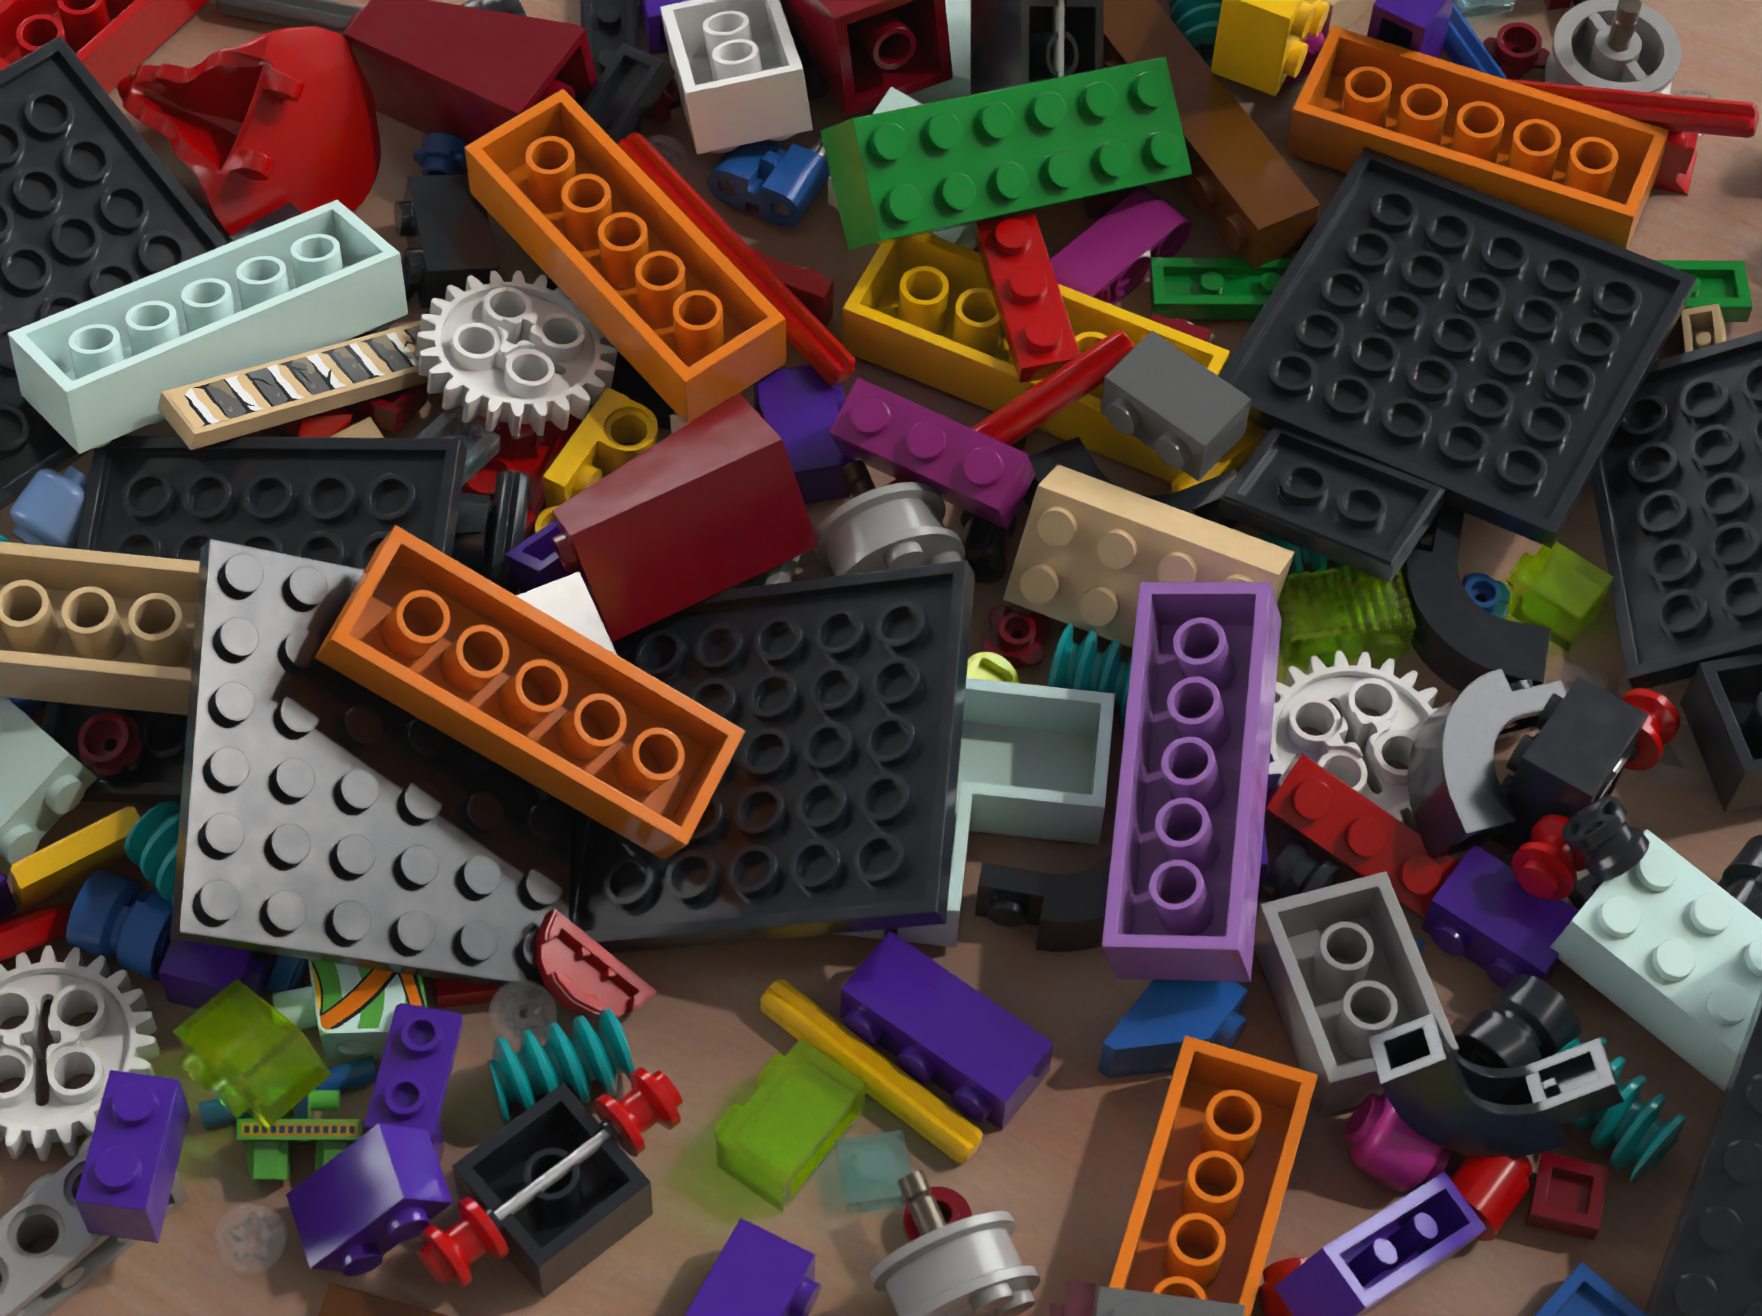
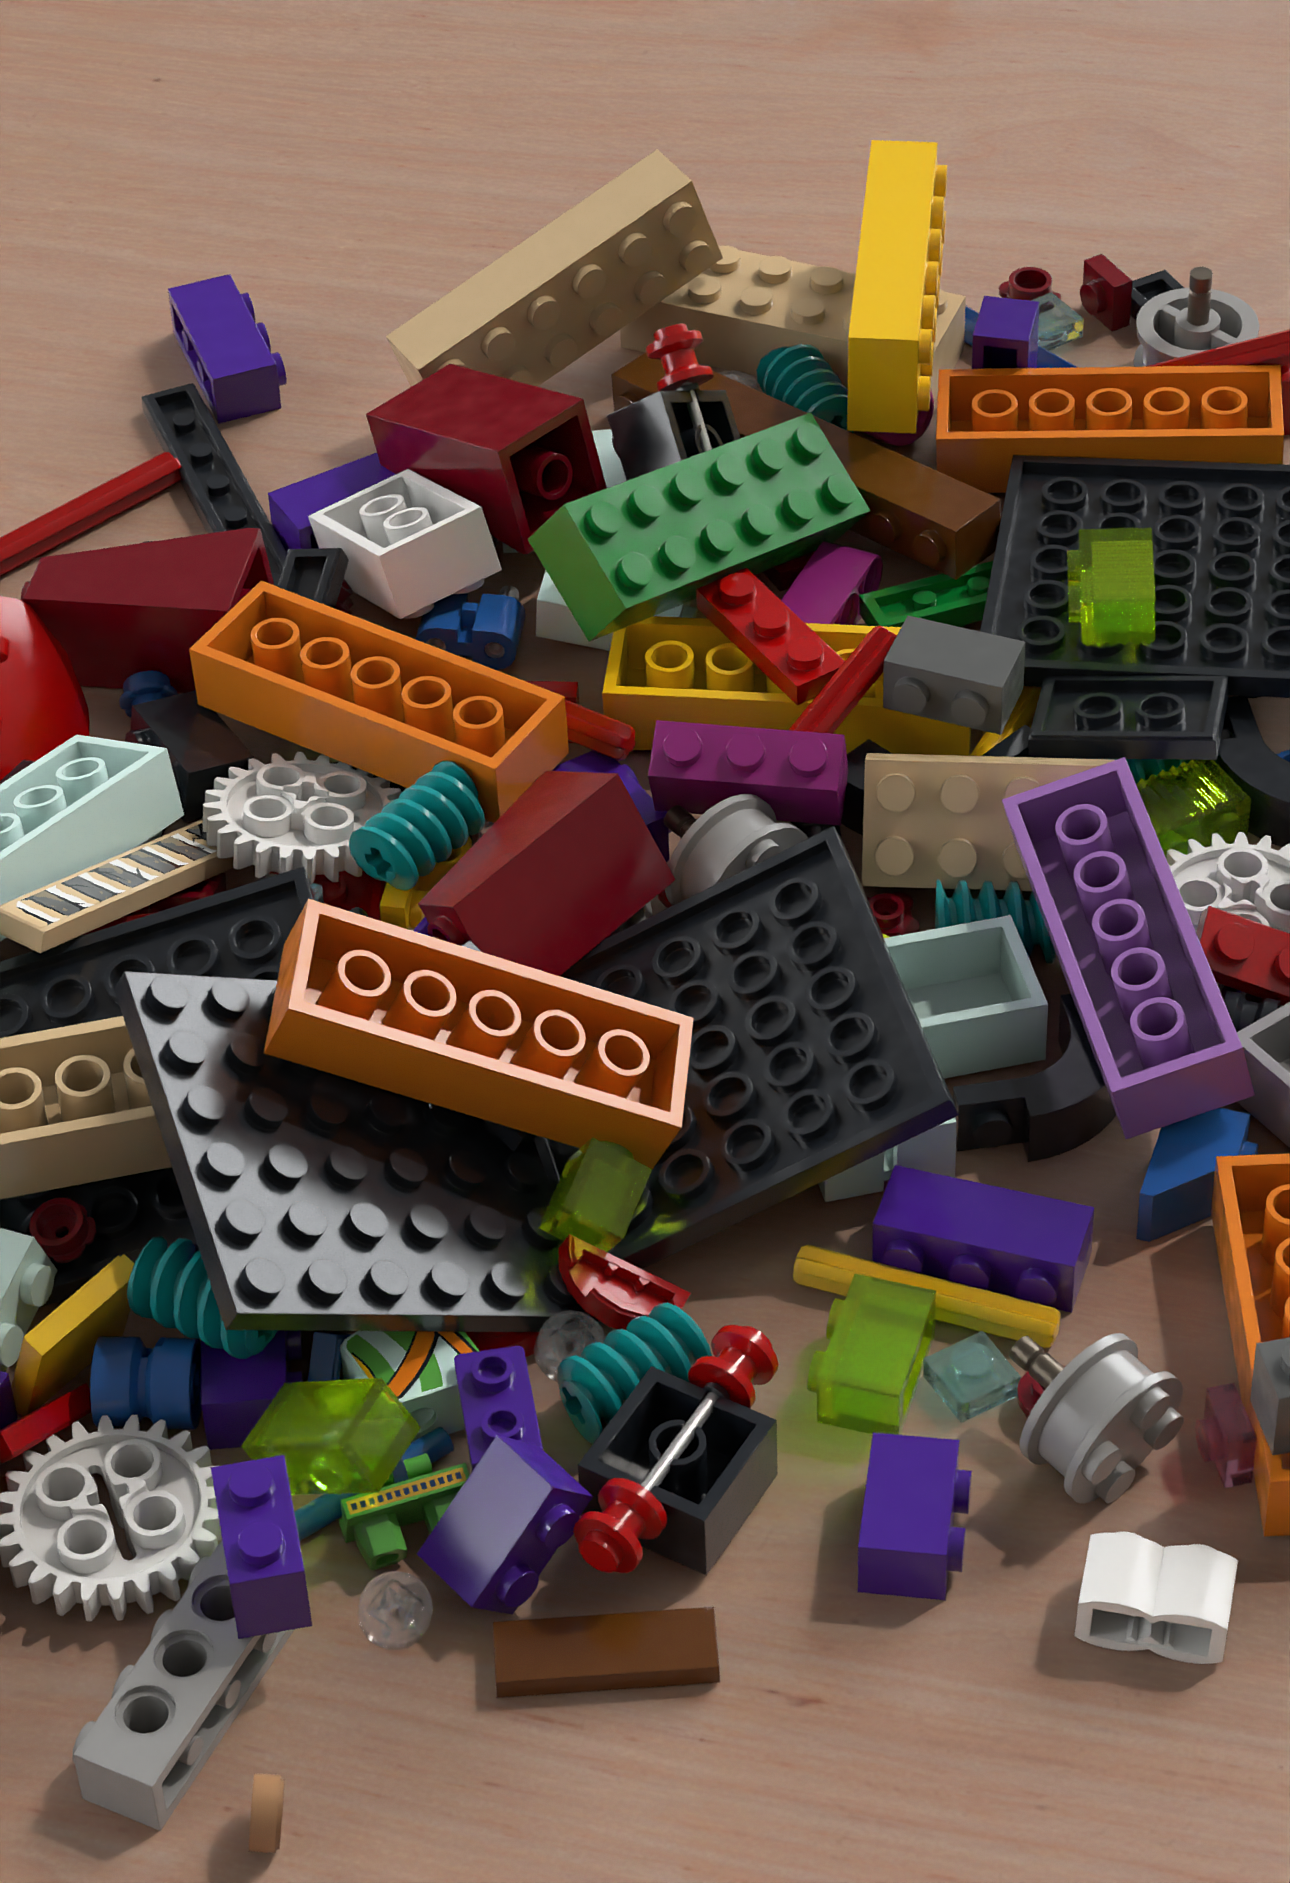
camera: 15 degrees left, 15 degrees down
dark red plate [1483,22,1550,80] -> none
none -> teal piece [349,761,485,891]
none -> clear neon green brick [539,1137,652,1252]
none -> clear neon green brick [1067,528,1155,647]

